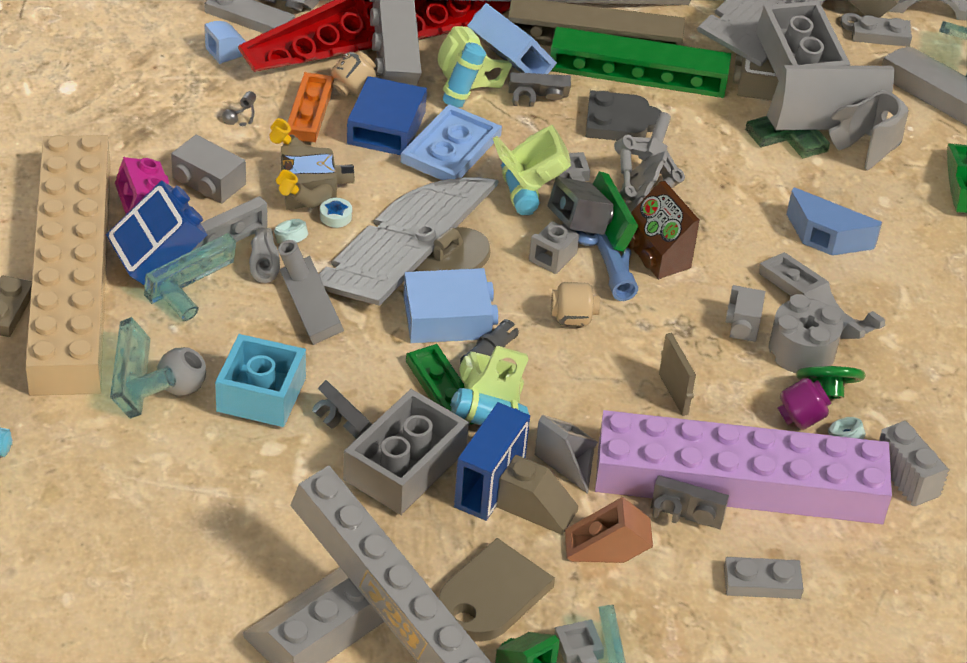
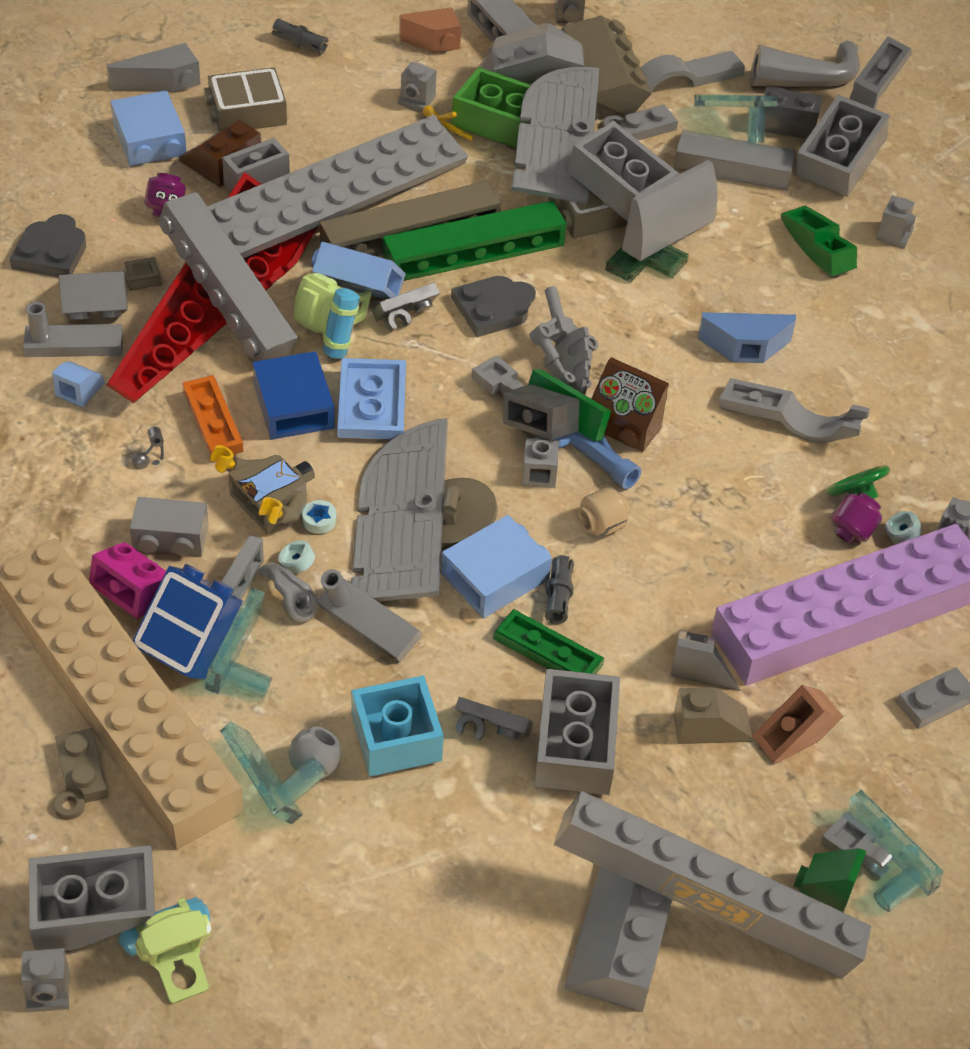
camera: 30 degrees left, 5 degrees up
tan head [331,51,376,96] -> none
dark tan tile [439,538,555,642] -> none
yellowish green piece [450,346,529,425] -> none
blue brick [454,402,530,521] -> none
yellowish green piece [493,125,571,215] -> none
flat silver plate [651,475,729,529] -> none
dark tan piece [659,333,696,416] -> none
light grey brick [726,285,765,342] -> none
light grey brick [768,294,843,373] -> none
light grey piece [829,90,909,170] -> none

